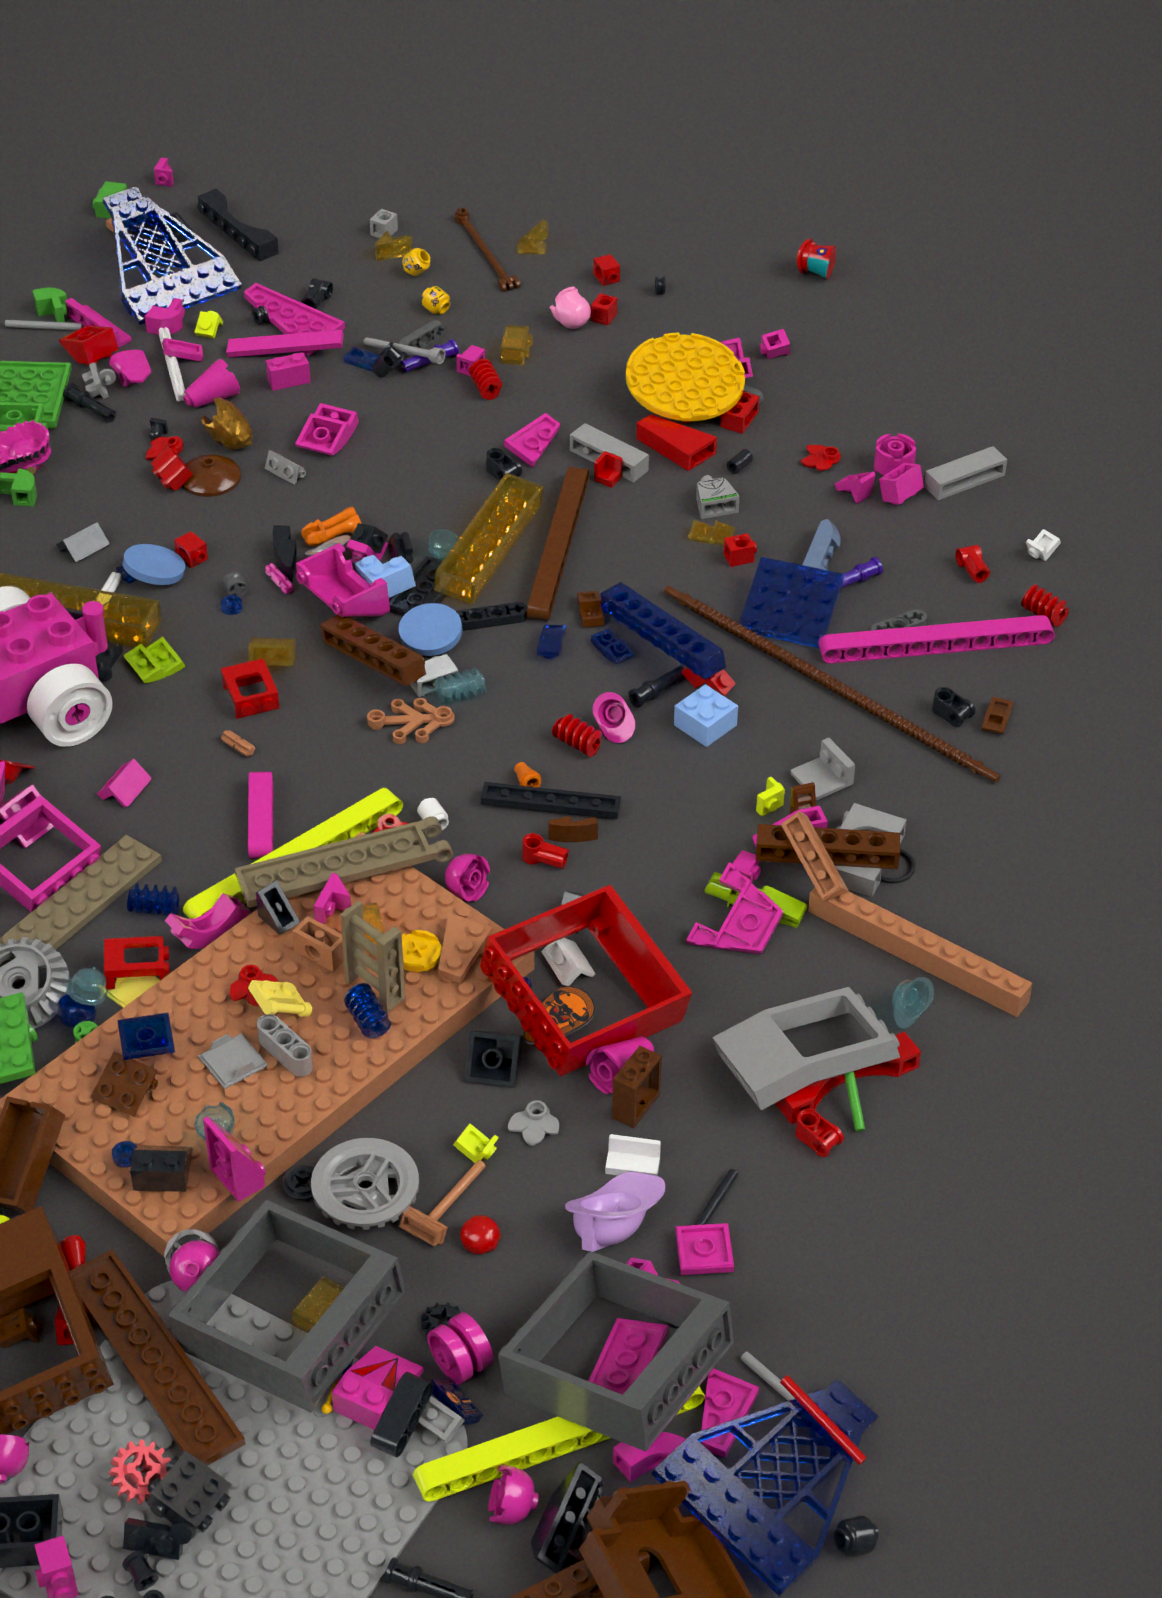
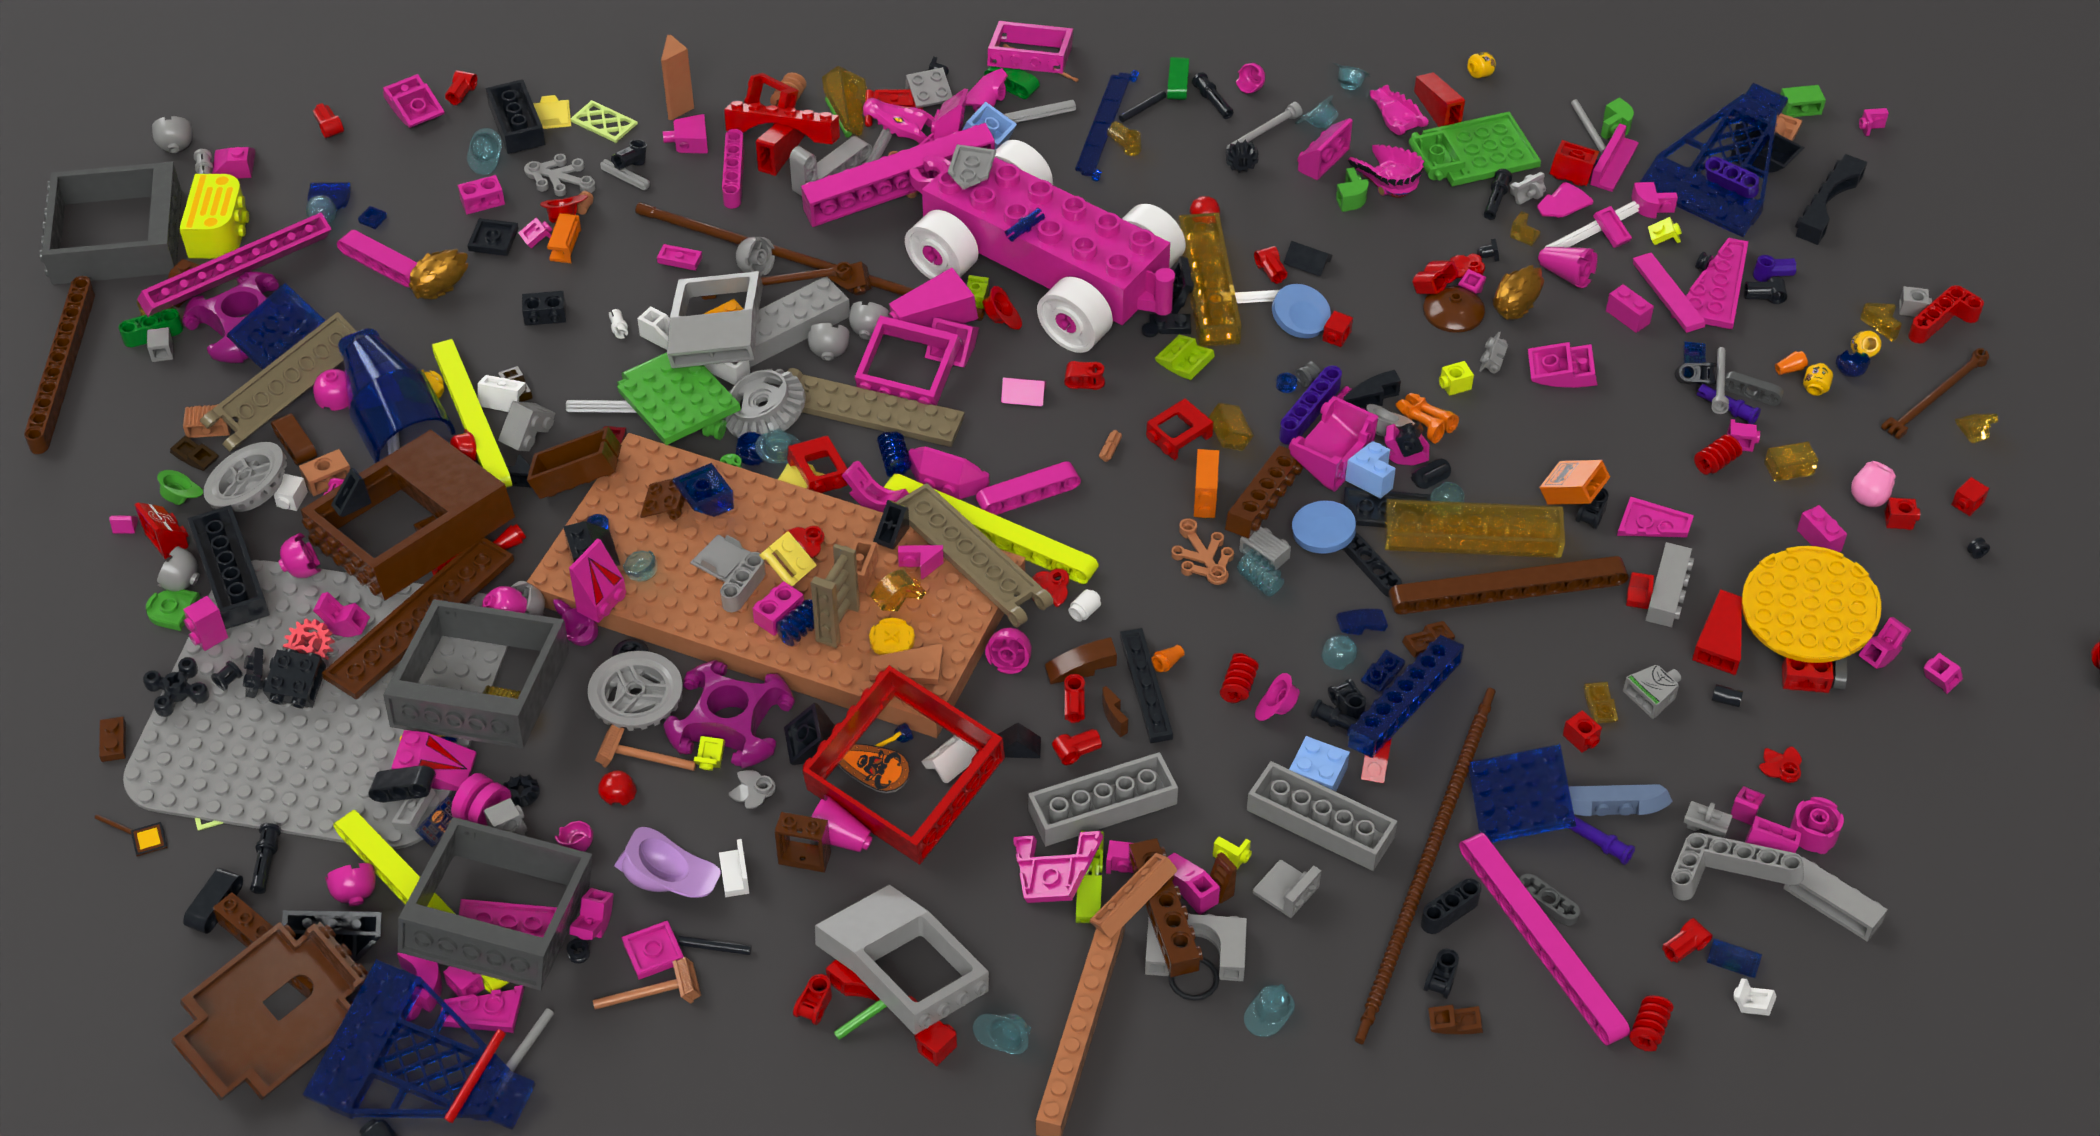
camera: 70 degrees right, 5 degrees up
none -> dark pink brick [313,592,370,637]
none -> dark pink brick [443,966,485,997]
none -> light grey brick [484,798,528,836]
none -> magenta hair [553,599,598,646]
none -> dark pink hair [555,821,593,851]
none -> nougat piece [593,957,701,1010]
none -> magenta piece [664,660,795,768]
none -> dark pink brick [753,581,805,636]
none -> dark pink wedge [908,446,989,500]
none -> light grey brick [1028,752,1178,847]
none -> reddish brown slope [1045,637,1117,684]
none -> red piece [1052,729,1102,765]
none -> red piece [1064,361,1105,390]
none -> orange brick [1194,449,1219,518]
none -> clear light blue piece [1244,984,1295,1037]
none -> light grey brick [1247,761,1398,871]
none -> red piece [1254,246,1288,284]
none -> dark purple beam [1279,365,1342,445]
none -> clear light blue hair [1321,635,1358,670]
none -> black piece [1328,679,1366,721]
none -> black beam [1421,878,1482,934]
none -> neon yellow brick [1439,361,1474,396]
none -> dark pink slope [1458,269,1486,294]
none -> clear yellow panel [1510,211,1540,246]
none -> orange brick [1539,460,1610,505]
none -> light grey beam [1671,833,1804,901]
none -> light grey hips [1683,801,1733,837]
none -> dark purple beam [1705,157,1759,198]
none -> clear blue tile [1707,939,1762,978]
none -> dark purple piece [1753,255,1796,282]
none -> orange cone [1775,351,1808,375]
none -> dark pink brick [1797,505,1847,552]
none -> clear blue hair [1835,350,1871,377]
none -> red beam [1908,285,1984,344]

